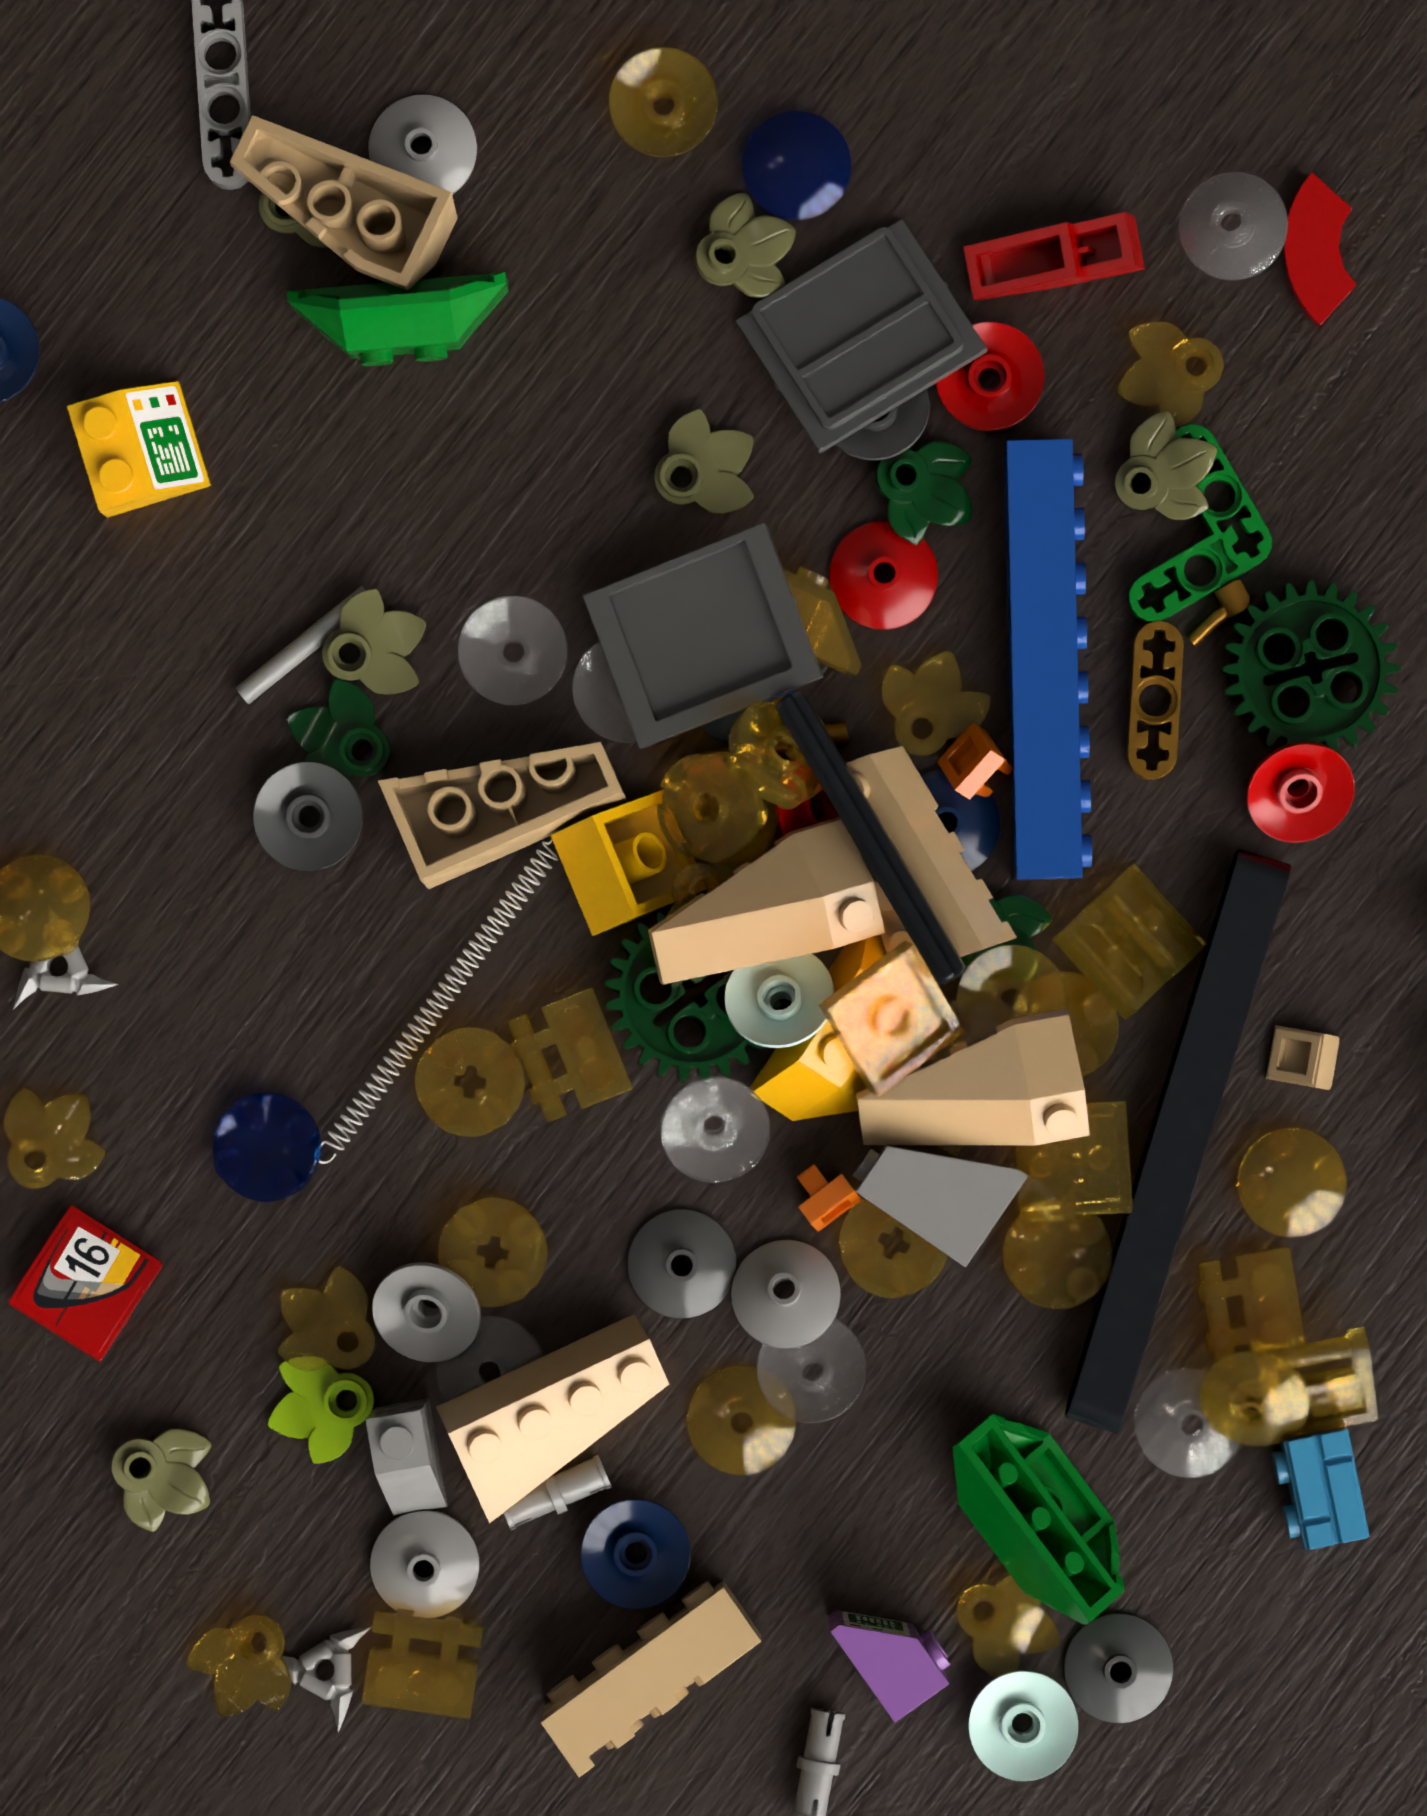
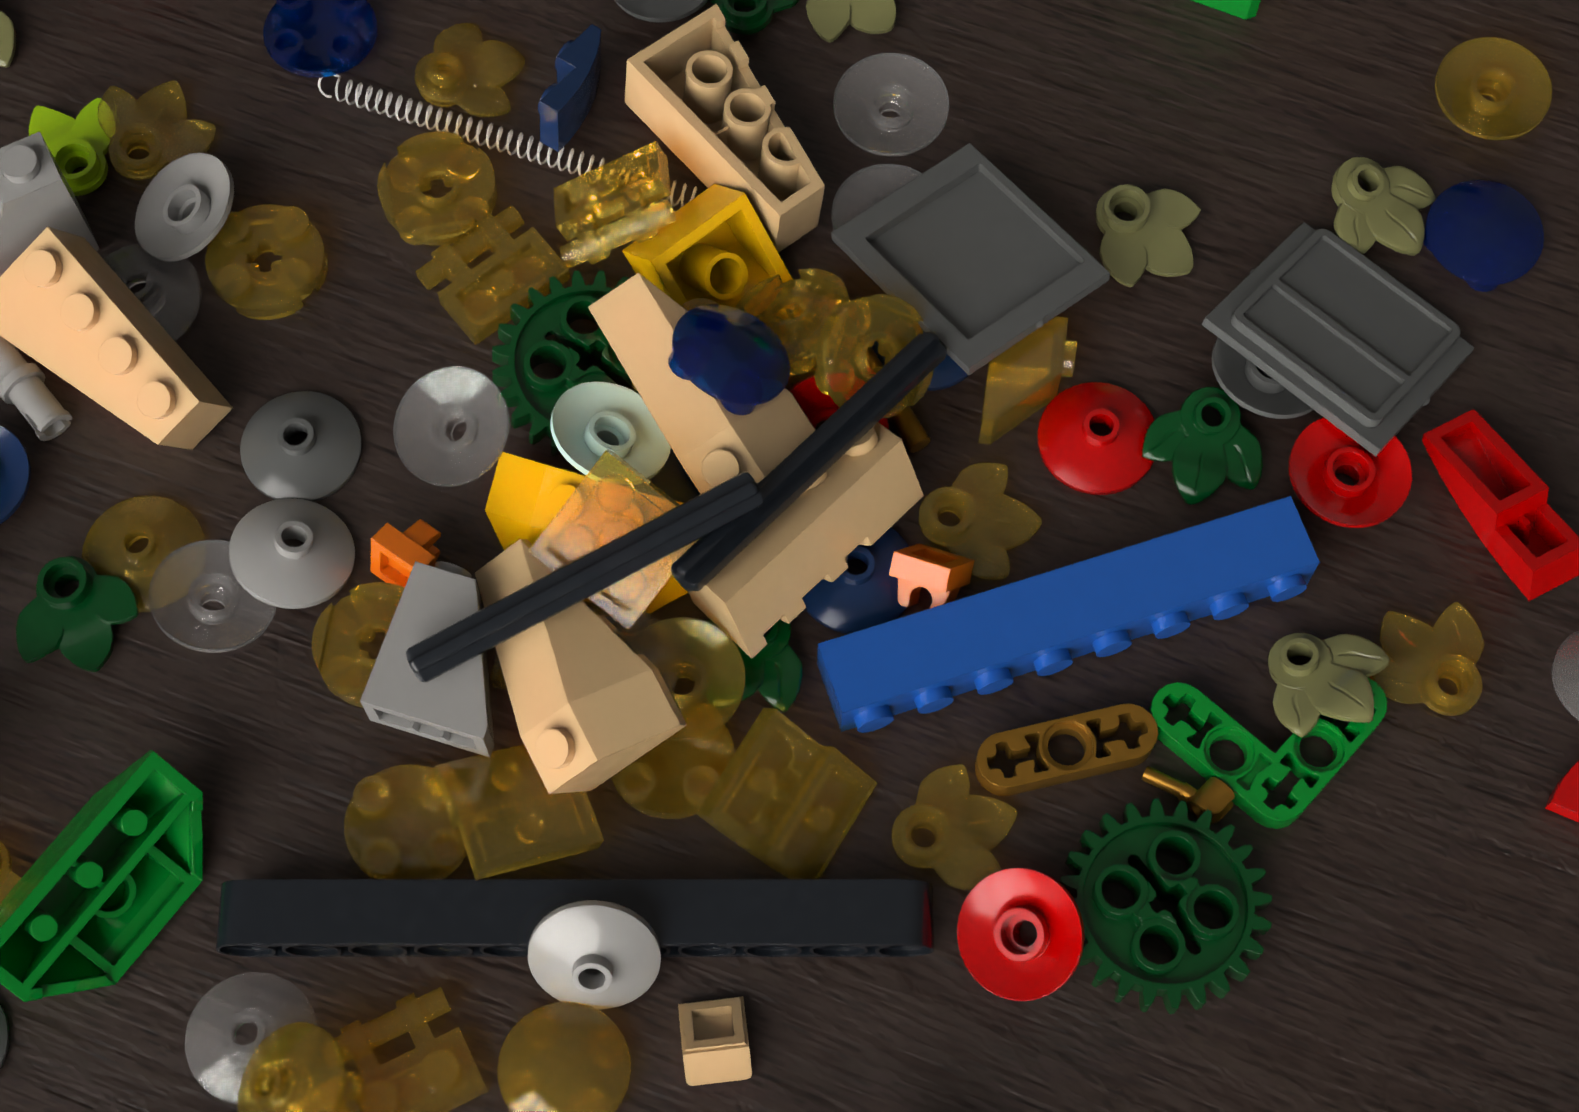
camera: 65 degrees right, 20 degrees down
none -> dark green plate [16,556,139,672]
none -> black axle [406,472,764,682]
none -> clear yellow plate [414,23,525,117]
none -> light grey dish [528,900,661,1009]
none -> dark blue slope [538,24,601,152]
none -> clear yellow plate [553,141,676,268]
none -> clear blue dish [668,304,790,415]
none -> clear yellow plate [891,764,1017,890]

